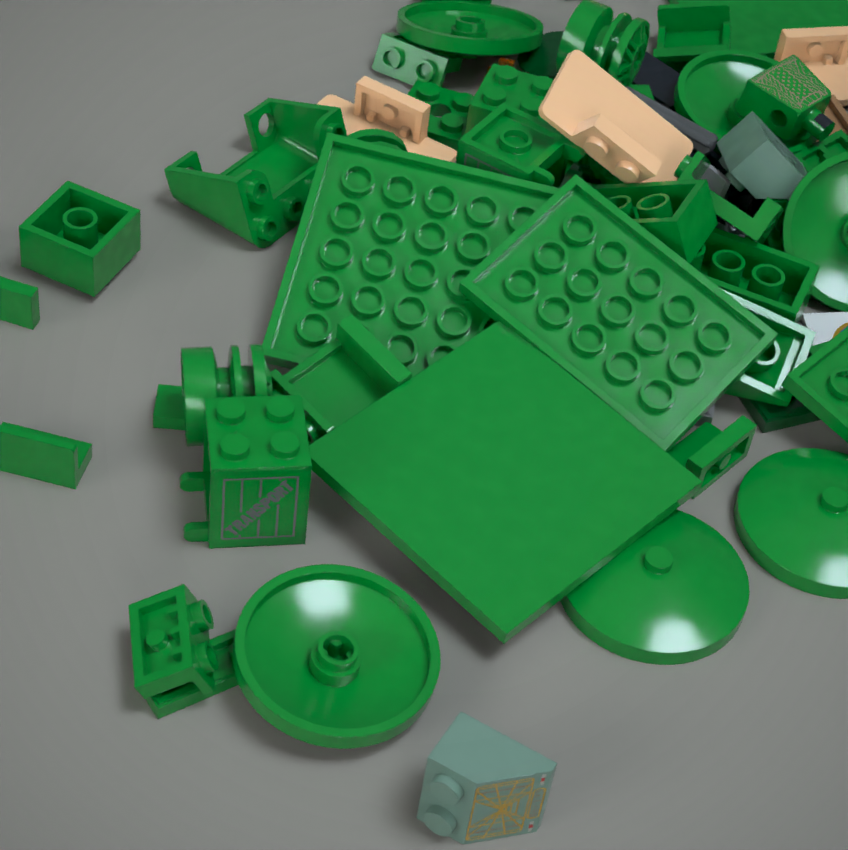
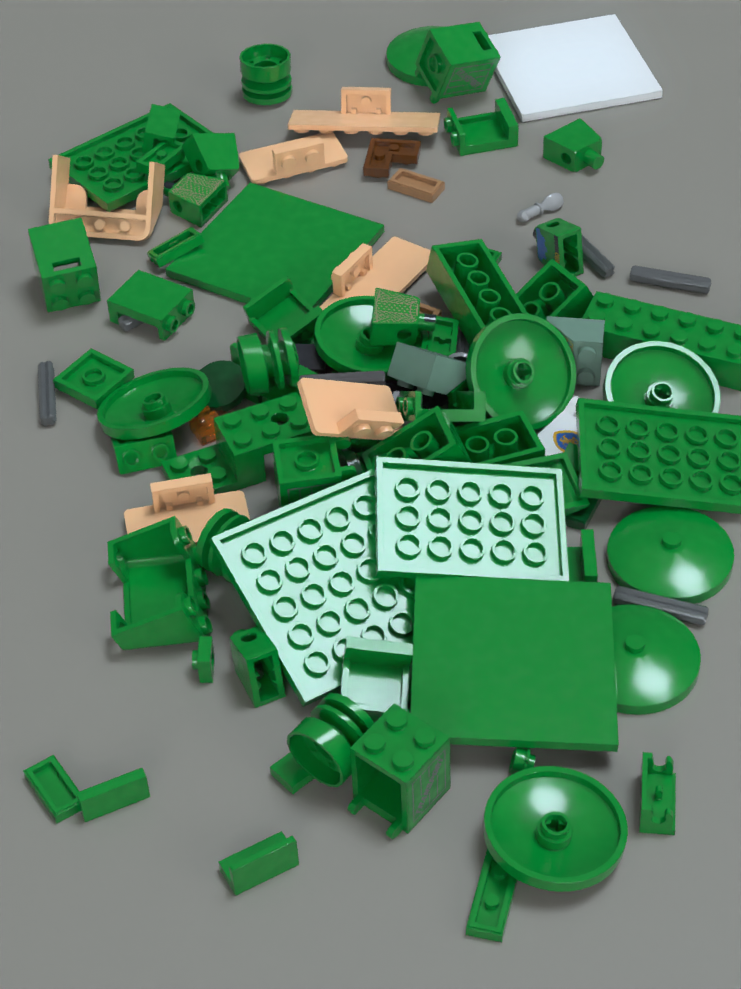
camera: 35 degrees left, 0 degrees up
green brick [19,180,141,297] -> none
green bracket [128,584,218,699] -> none
sand green slope [417,711,557,845] -> none
none -> green plate [192,636,215,683]
none -> green torso [229,626,286,708]
none -> green plate [509,747,536,774]
none -> dark grey axle [613,586,709,625]
none -> green hinge [639,752,676,835]

